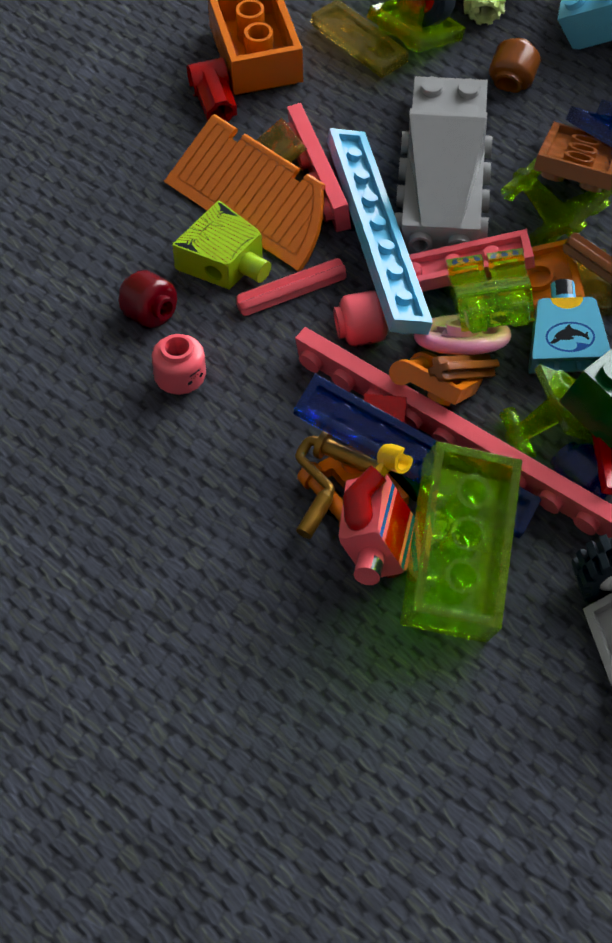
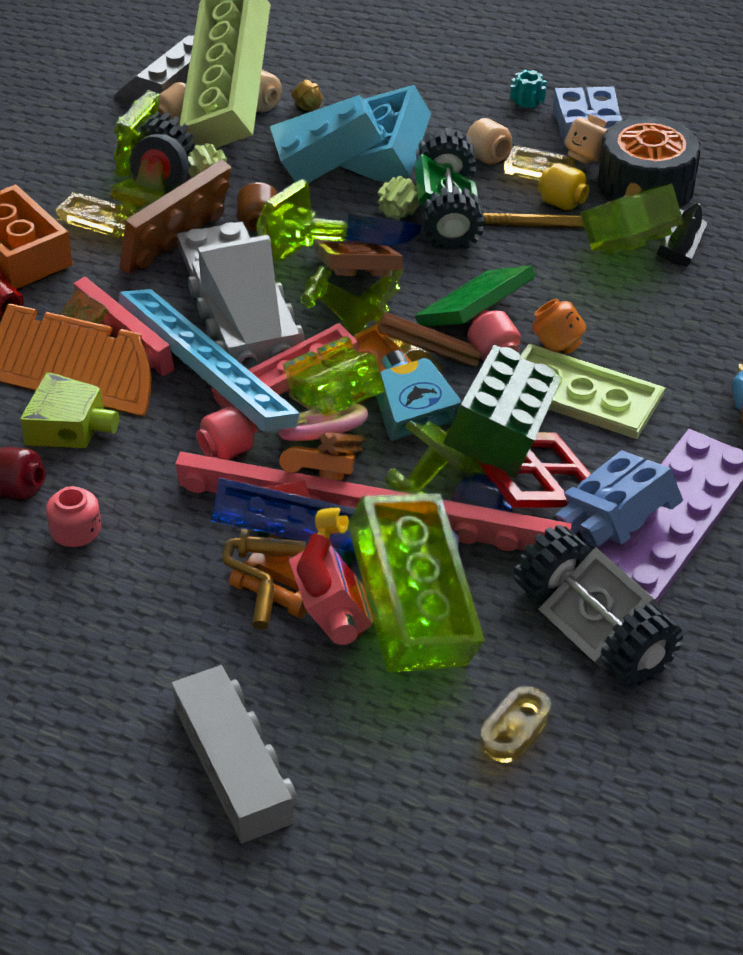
camera: 25 degrees left, 10 degrees down
coral axle [236,258,346,316] -> none
none -> dark orange plate [119,159,231,274]
none -> light grey brick [171,665,298,844]
none -> clear neon green piece [257,179,347,262]
none -> clear yellow plate [480,686,551,762]

